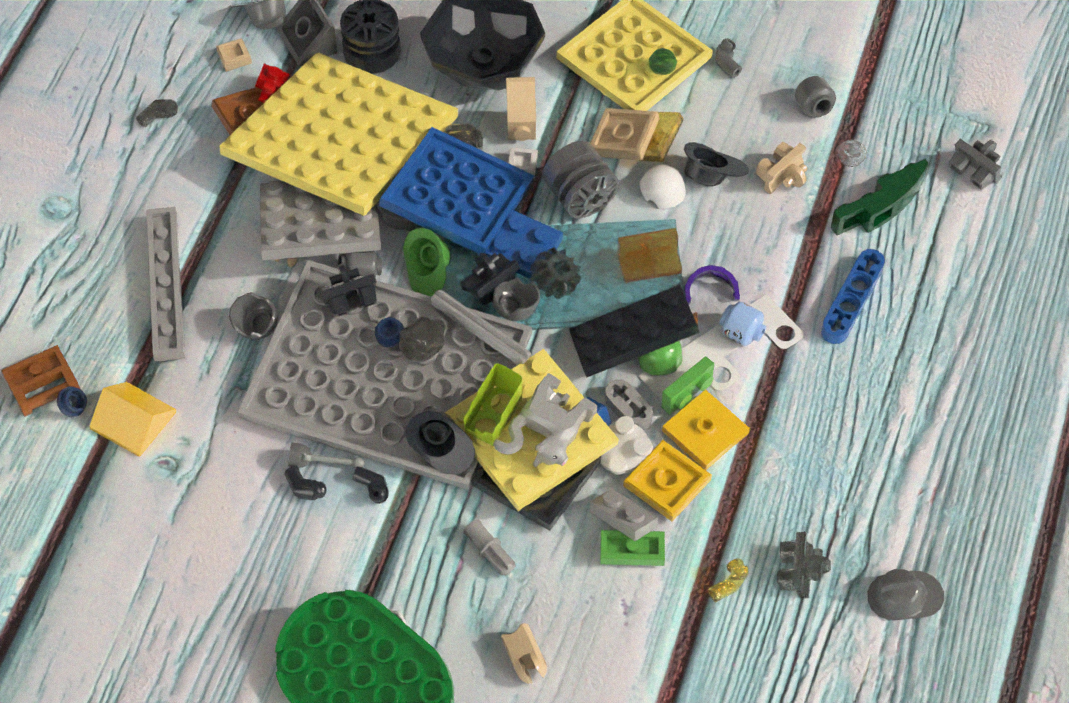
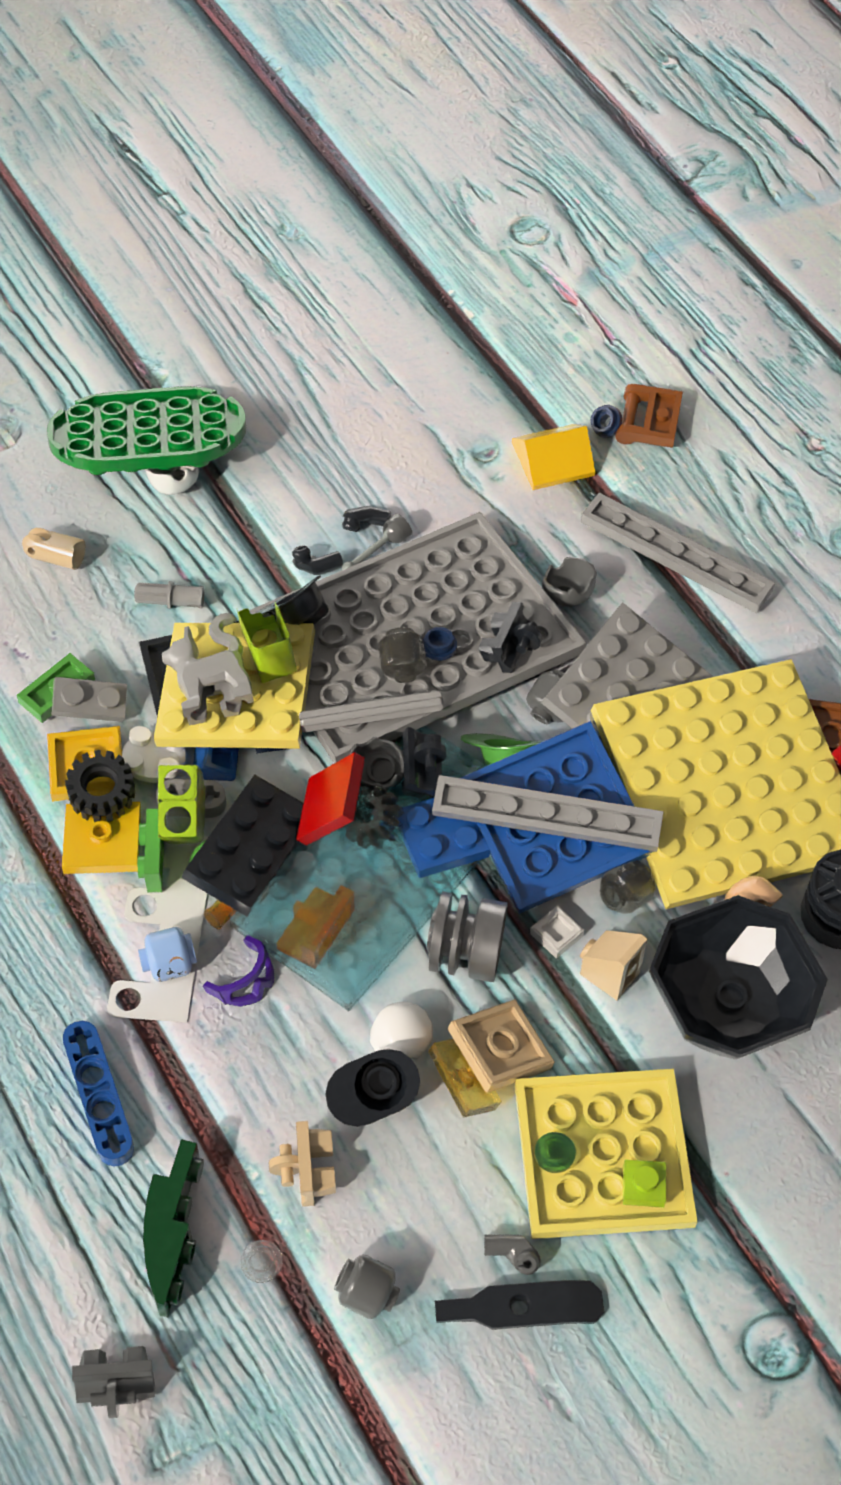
camera: 130 degrees right, 0 degrees up
none -> black tyre [65,750,136,822]
none -> lime piece [158,765,205,845]
none -> red tile [296,752,365,846]
none -> light grey plate [432,775,663,852]
none -> black piece [435,1280,604,1330]
none -> lime plate [623,1159,666,1208]
none -> light nougat hair [724,875,783,907]

